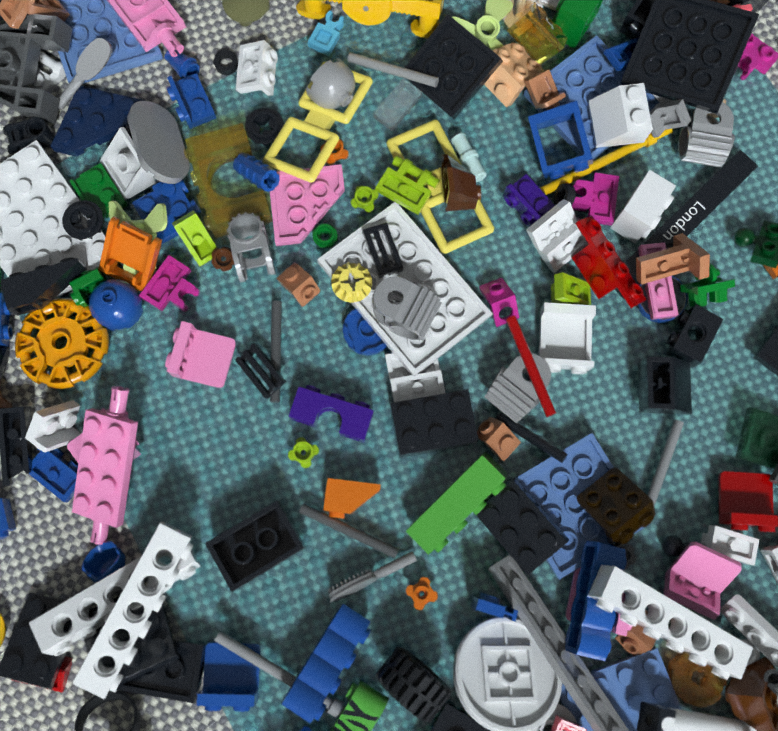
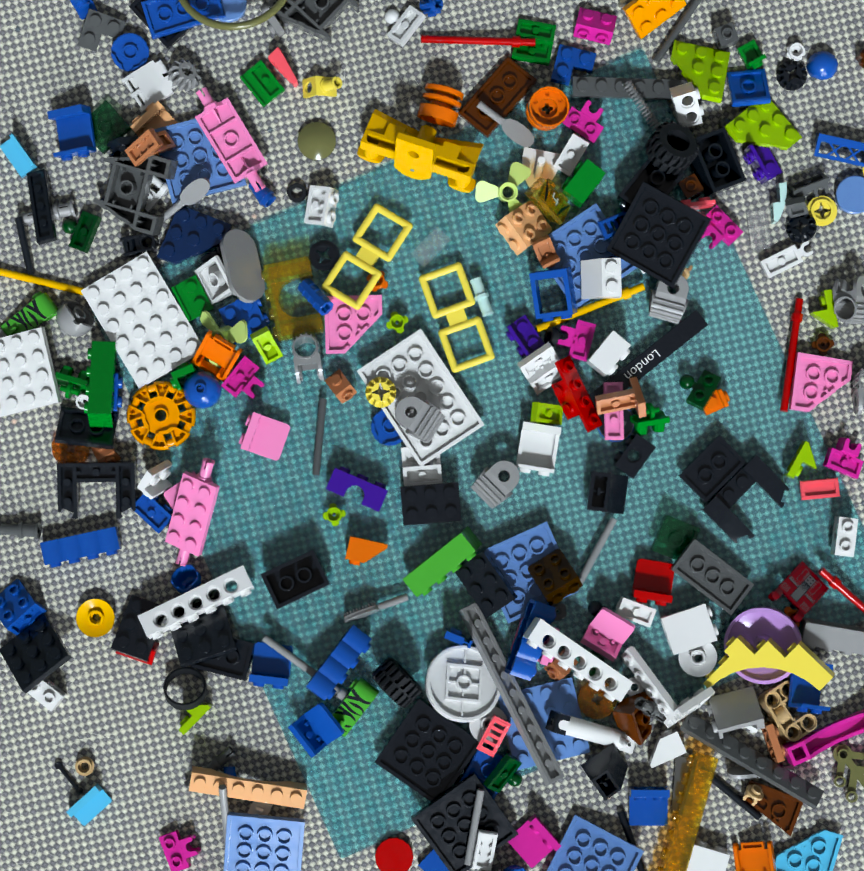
camera: 10 degrees right, 10 degrees up
black slope [0,257,87,316] -> none
black gear [62,200,105,241] -> none
white brick [72,521,194,699] -> none
blue bracket [166,73,216,129] -> none
reddish brown plate [211,246,234,271] -> none
black tile [235,343,287,399] -> none
dark grey bar [299,503,399,558] -> none
light grey cylinder [306,58,355,109] -> none
medium azure plate [307,11,344,56] -> none
green plate [313,224,338,249] -> none
light grey bar [348,52,439,87] -> none
black tile [362,222,404,279] -> none
lime plate [375,156,440,215] -> none
black plate [405,14,503,120] -> none
orange plate [406,577,438,610] -> none
reddish brown slope [440,154,481,211] -> none
nougat bracket [477,417,521,461] -> none
dark pink bracket [479,278,519,327] -> none
black bar [496,412,568,463] -> none
red bar [506,315,556,417] -> none
light grey bracket [650,99,691,138] -> none

